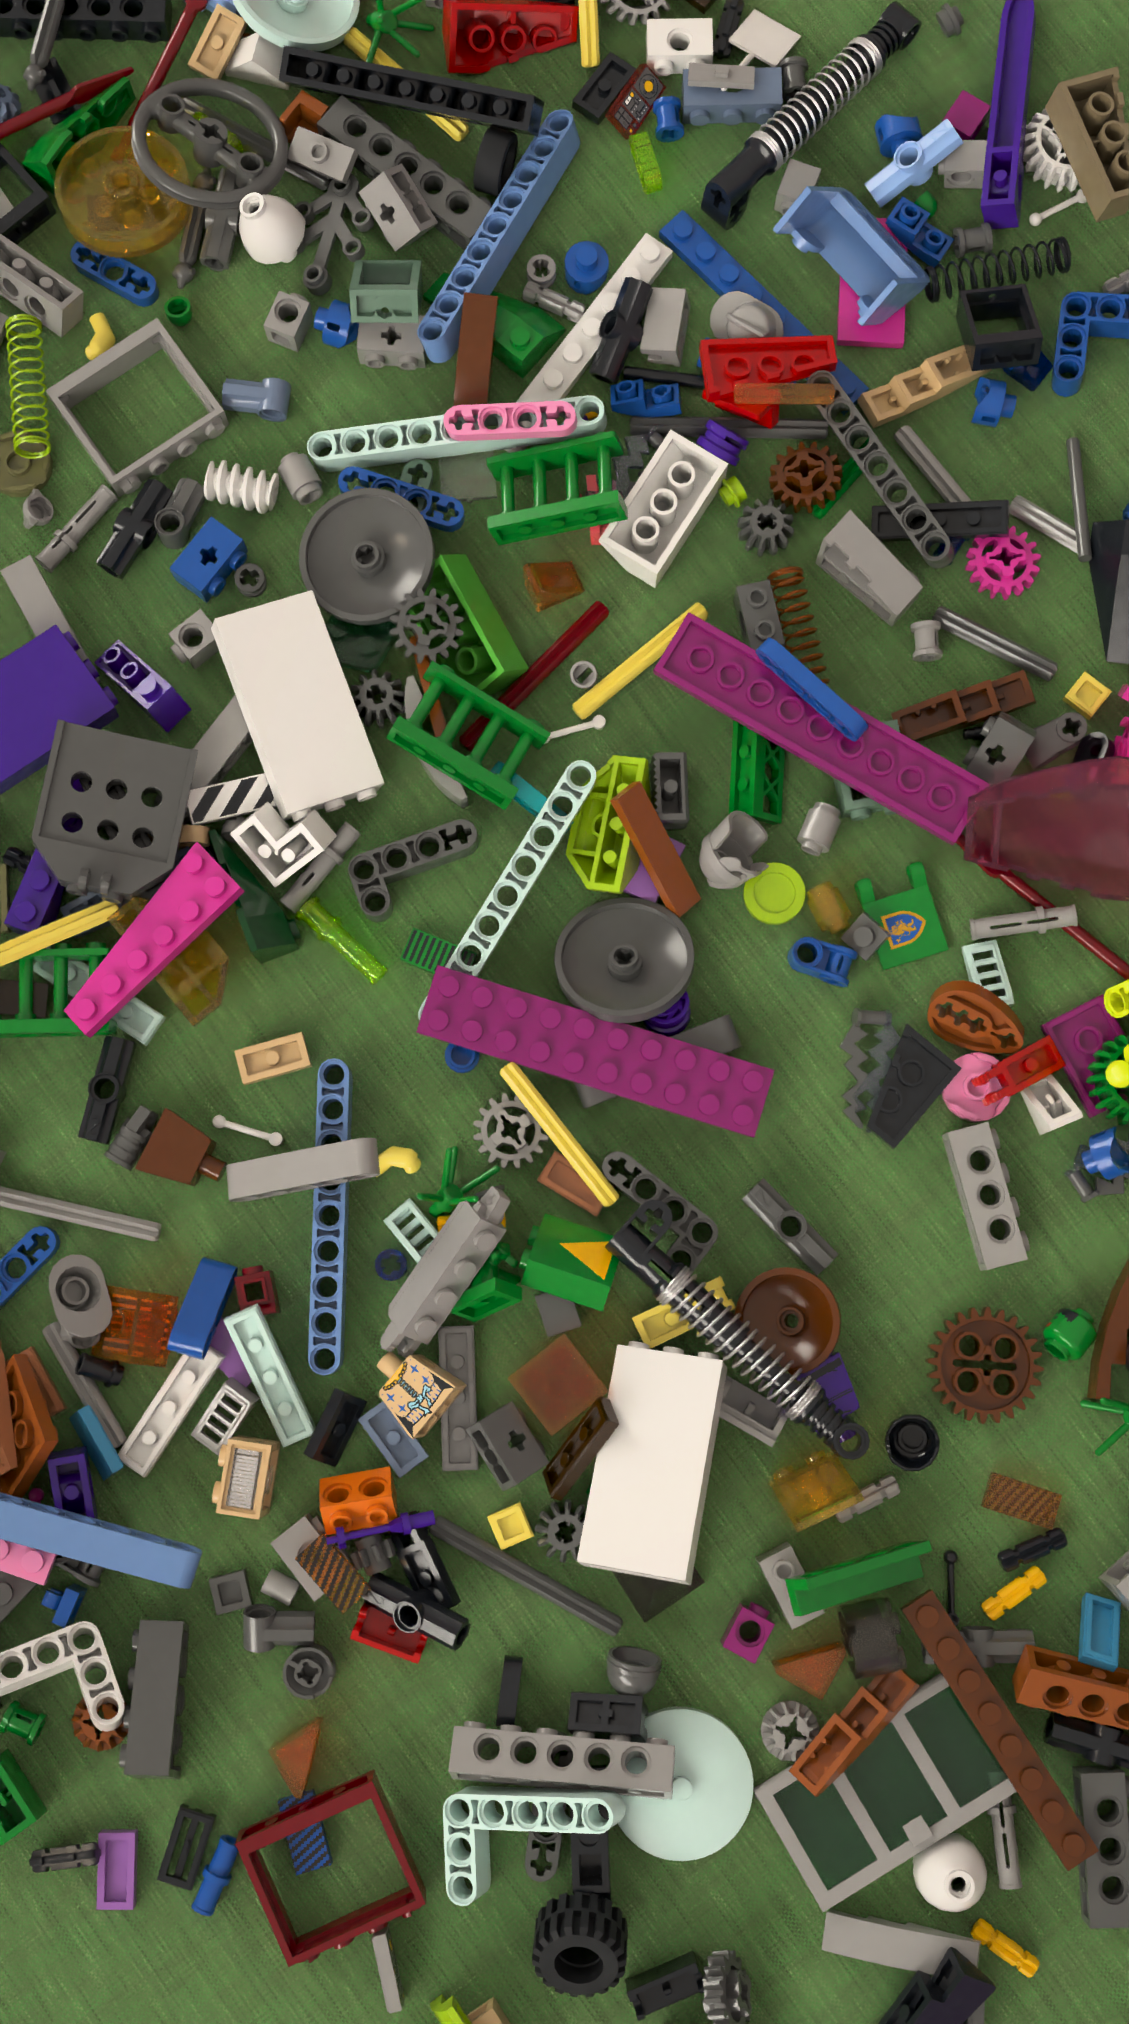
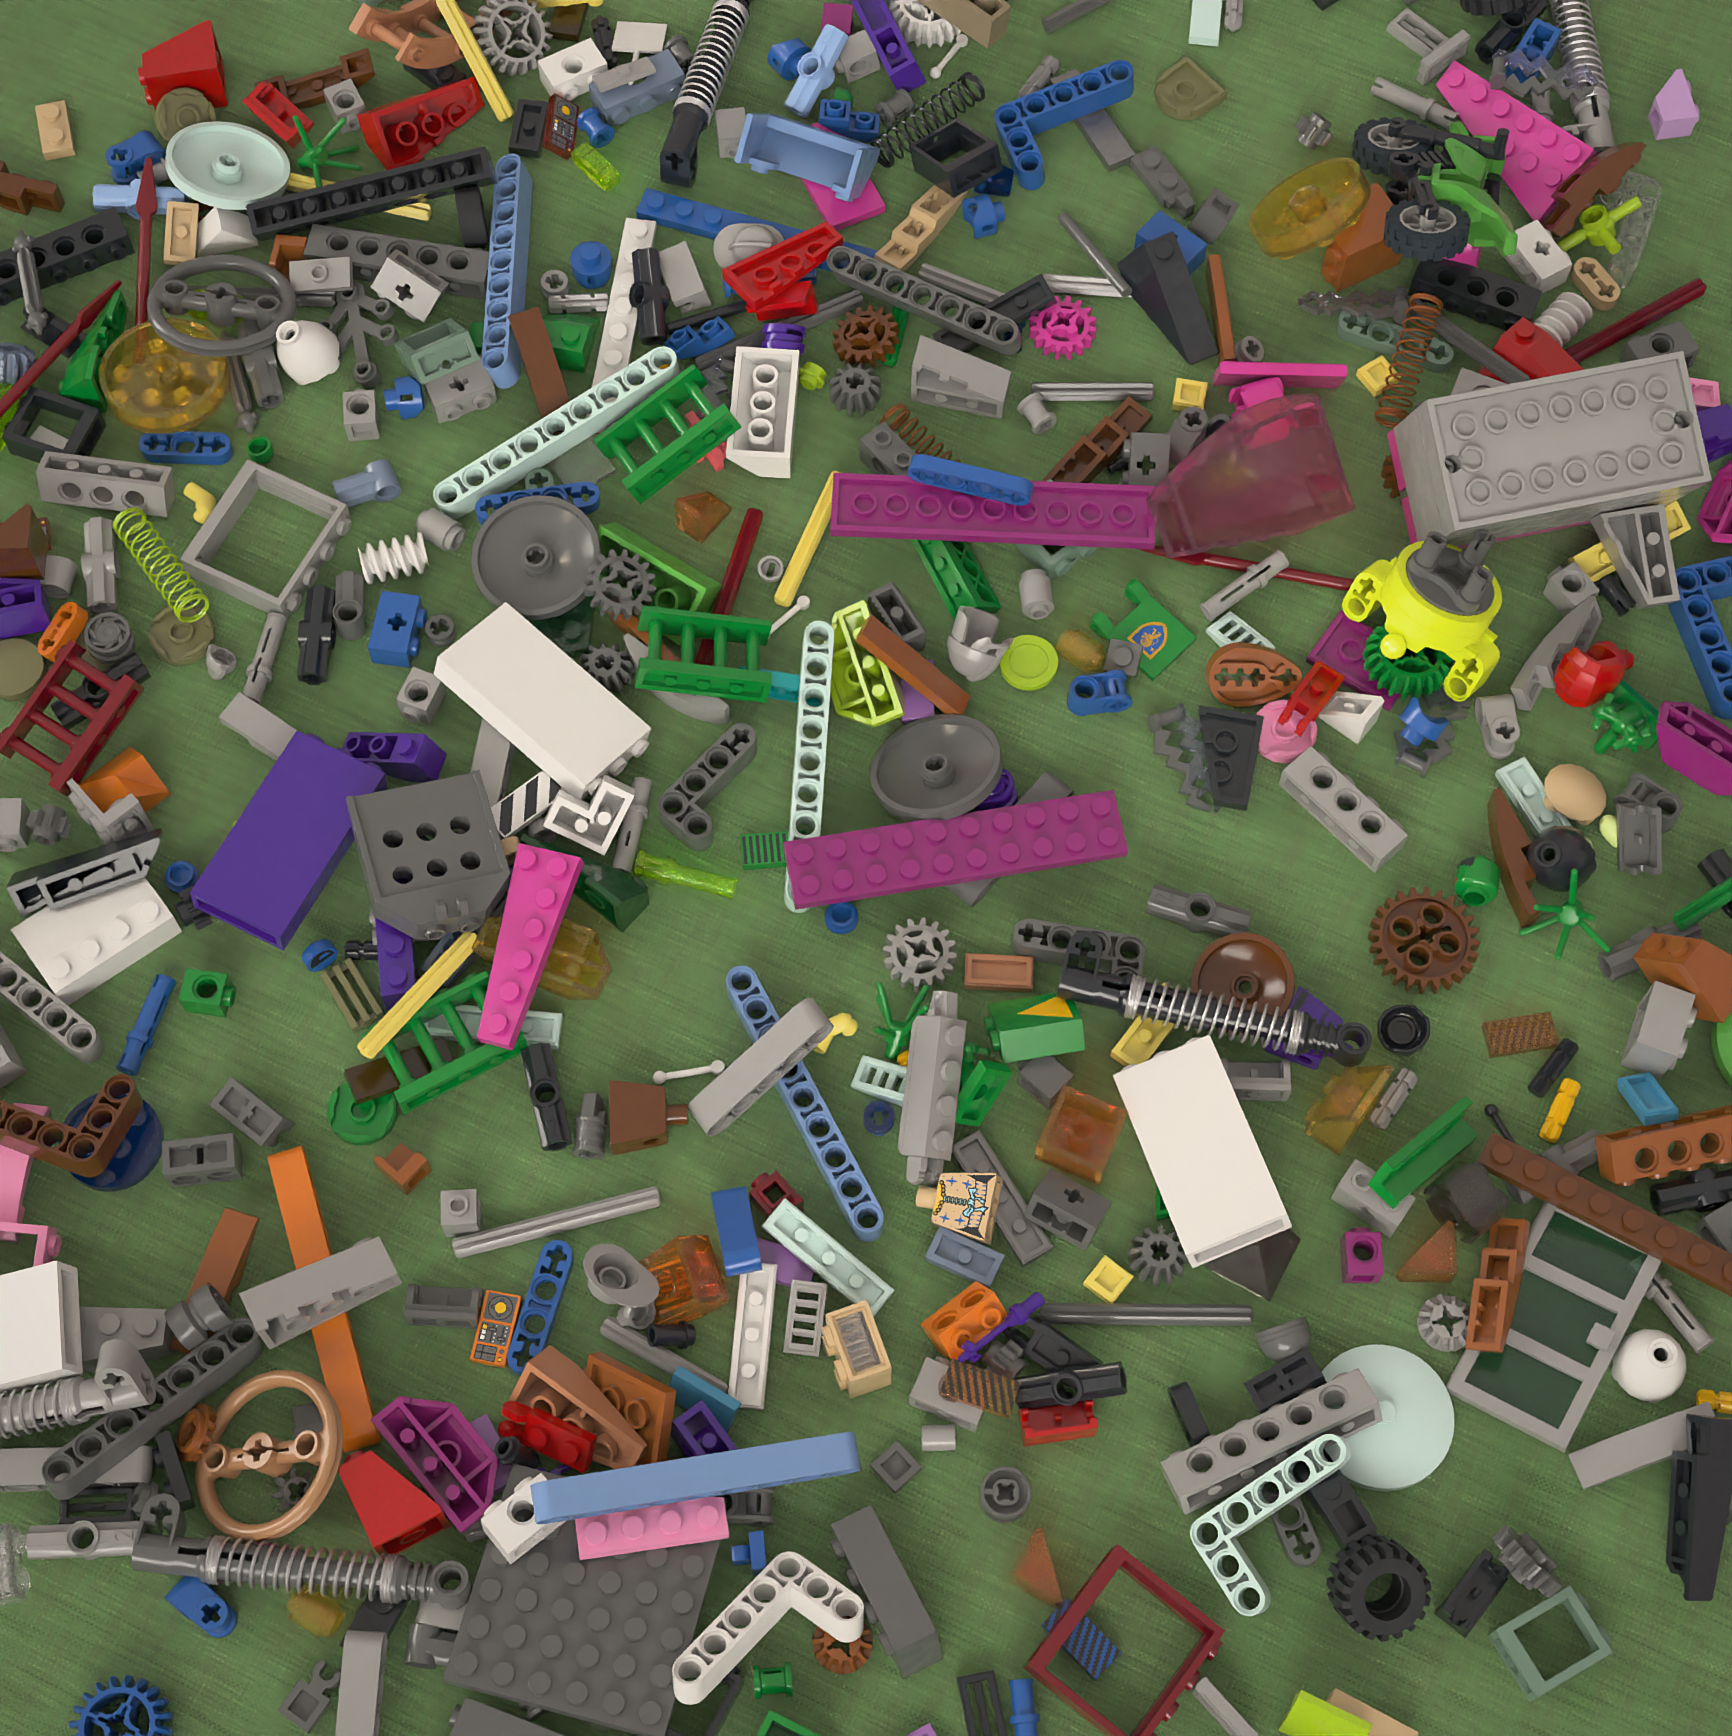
camera: 30 degrees left, 15 degrees down
tan plate [234,1032,312,1085] -> none
dark grey piece [243,1604,315,1653] -> none
black plate [303,1388,367,1467] -> none
bright pink beam [443,401,578,441] -> none
light yellow axle [499,1062,619,1207] -> none
dark brown tile [542,1396,619,1501] -> none
clear orange axle [733,383,835,405] -> none

